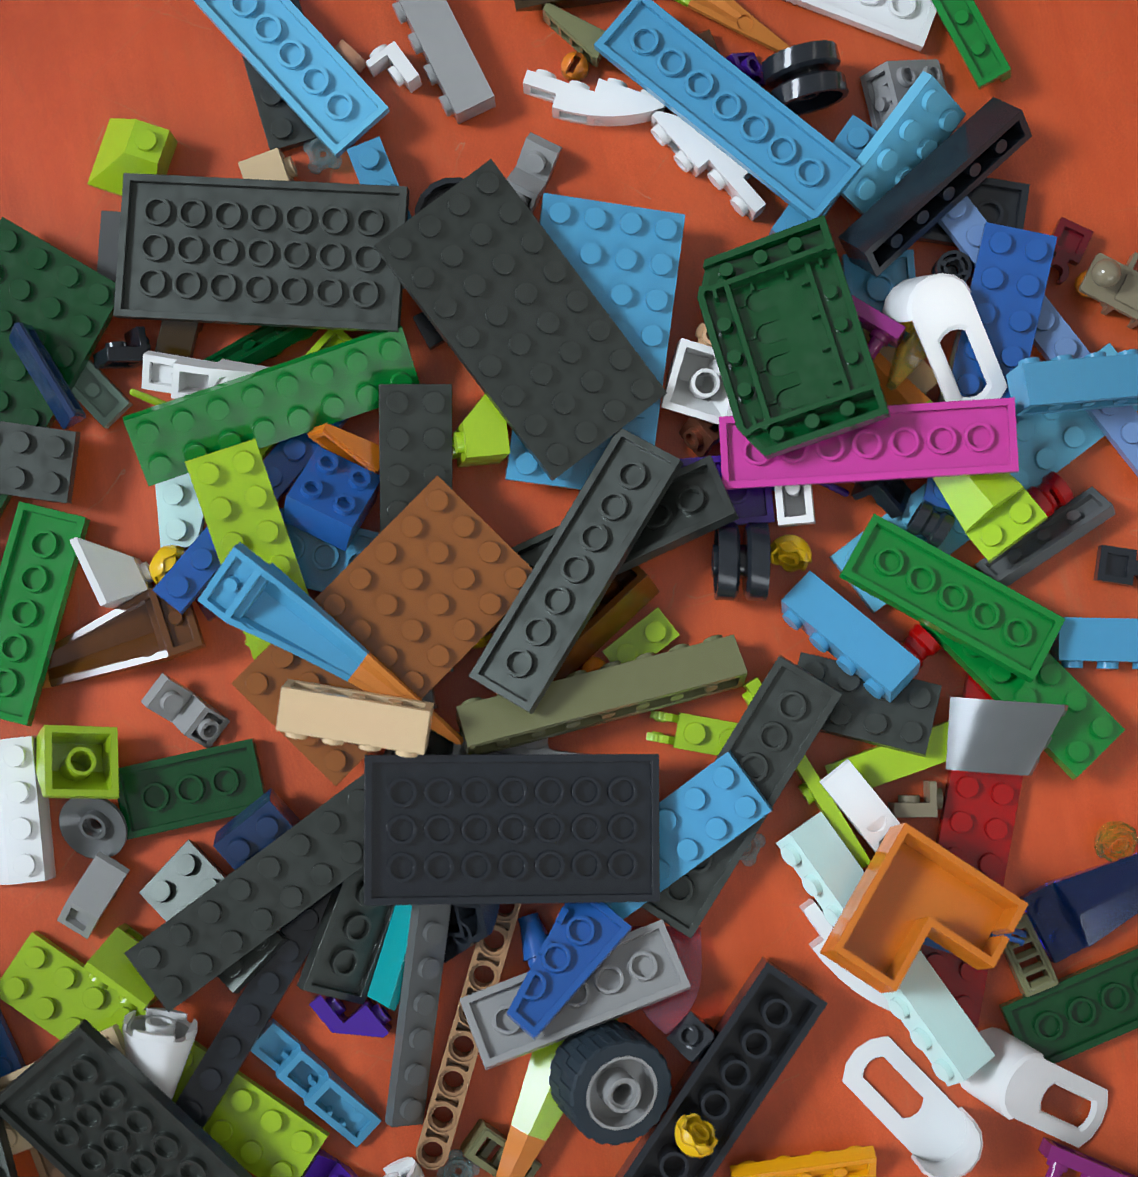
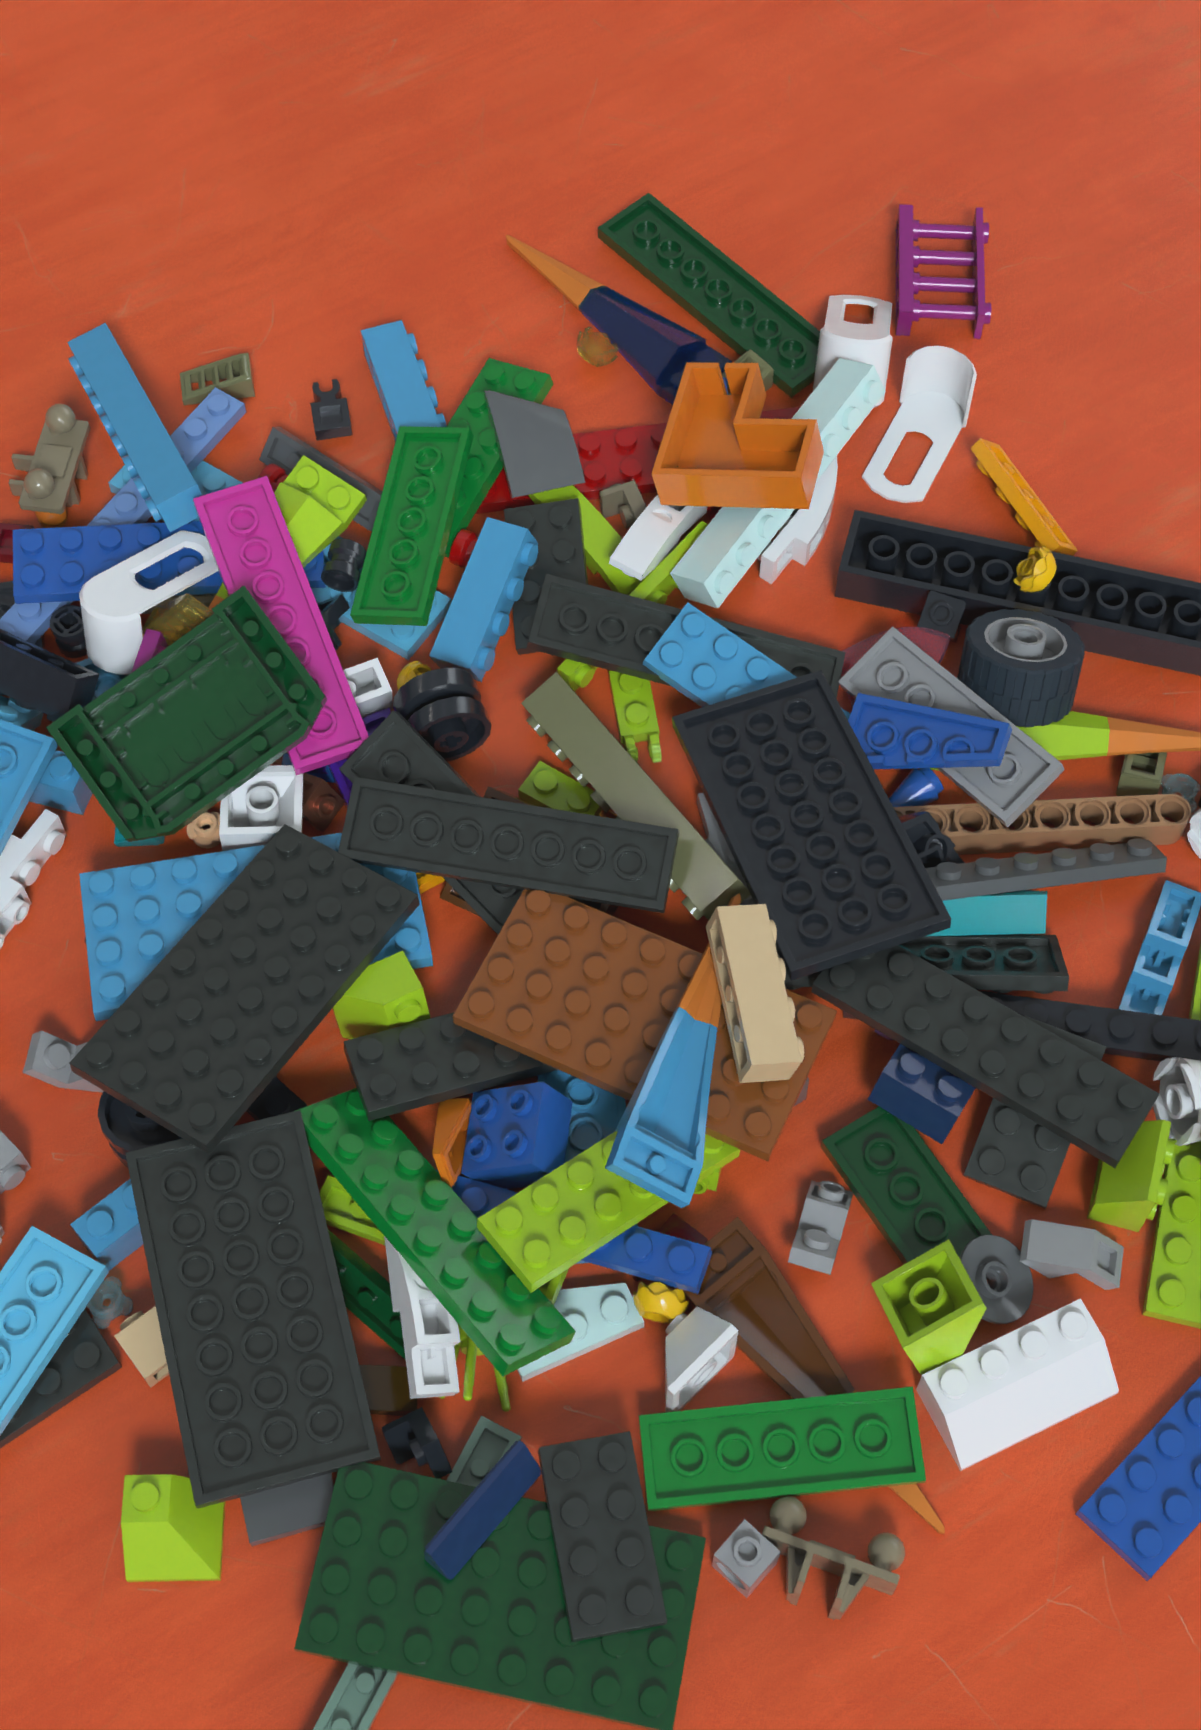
camera: 105 degrees left, 25 degrees down
dark purple slope [309,994,392,1038] -> none

